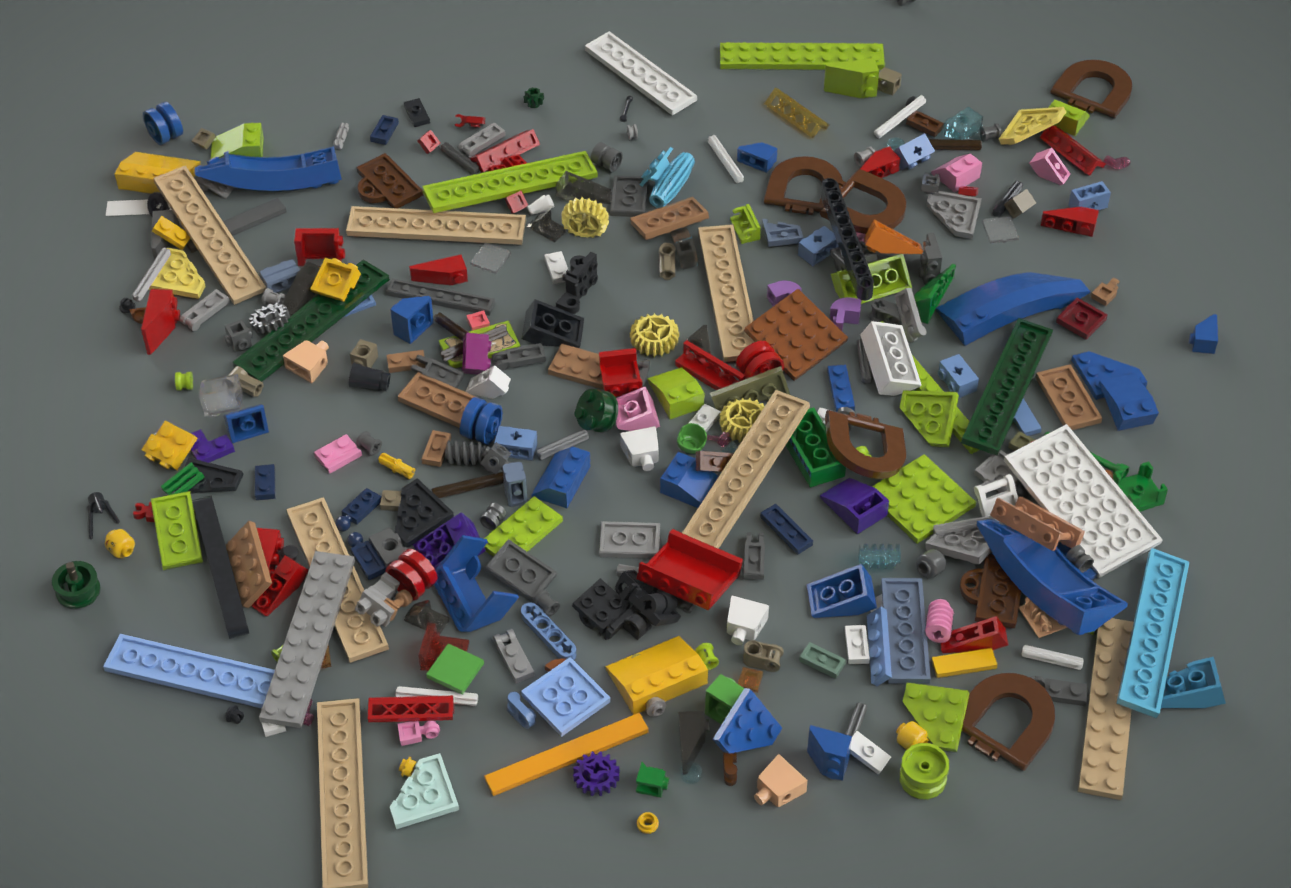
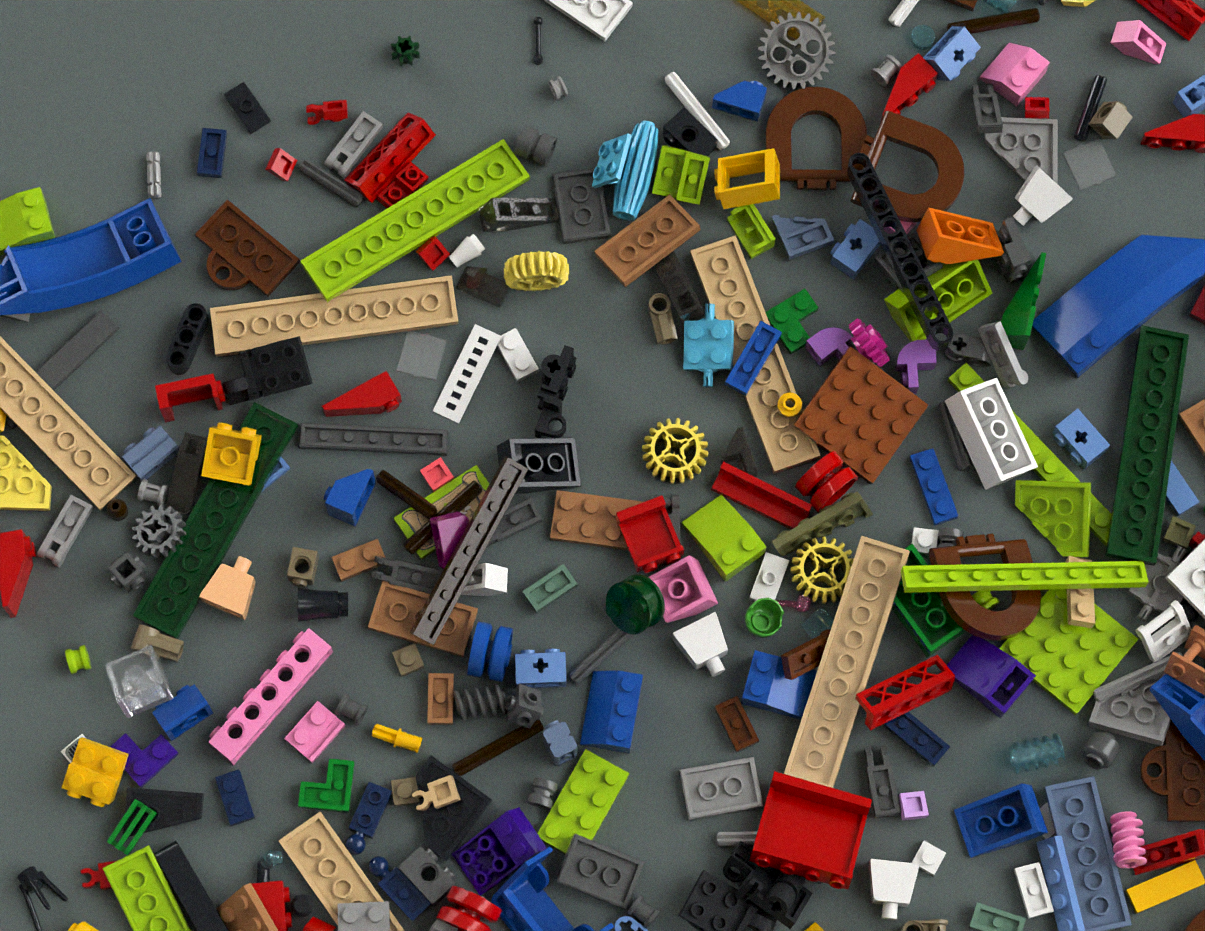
camera: 15 degrees left, 25 degrees up
none -> dark brown hose [107,499,128,521]
none -> black beam [166,303,209,375]
none -> bright pink brick [209,628,333,766]
none -> black plate [222,336,313,405]
none -> arm [257,849,283,883]
none -> green plate [298,759,355,813]
none -> dark tan plate [392,643,425,677]
none -> plate [410,456,528,645]
none -> tan plate [412,775,460,811]
none -> white sticker [433,324,501,423]
none -> sand green plate [522,564,578,613]
none -> lime slope [651,145,710,205]
none -> black brick [663,108,718,157]
none -> medium azure plate [683,304,734,387]
none -> yellow window [714,148,780,209]
none -> reddish brown plate [714,696,759,753]
none -> blue plate [725,321,782,396]
none -> light grey gear [758,12,836,90]
none -> green plate [765,289,818,355]
none -> yellow plate [777,392,802,417]
none -> dark pink gear [849,318,890,367]
none -> red fence [855,654,955,730]
none -> lavender plate [898,791,929,820]
none -> lime plate [901,561,1149,593]
none -> white plate [912,841,946,876]
none -> white torso [1013,165,1073,226]
none -> tan plate [1065,556,1095,628]

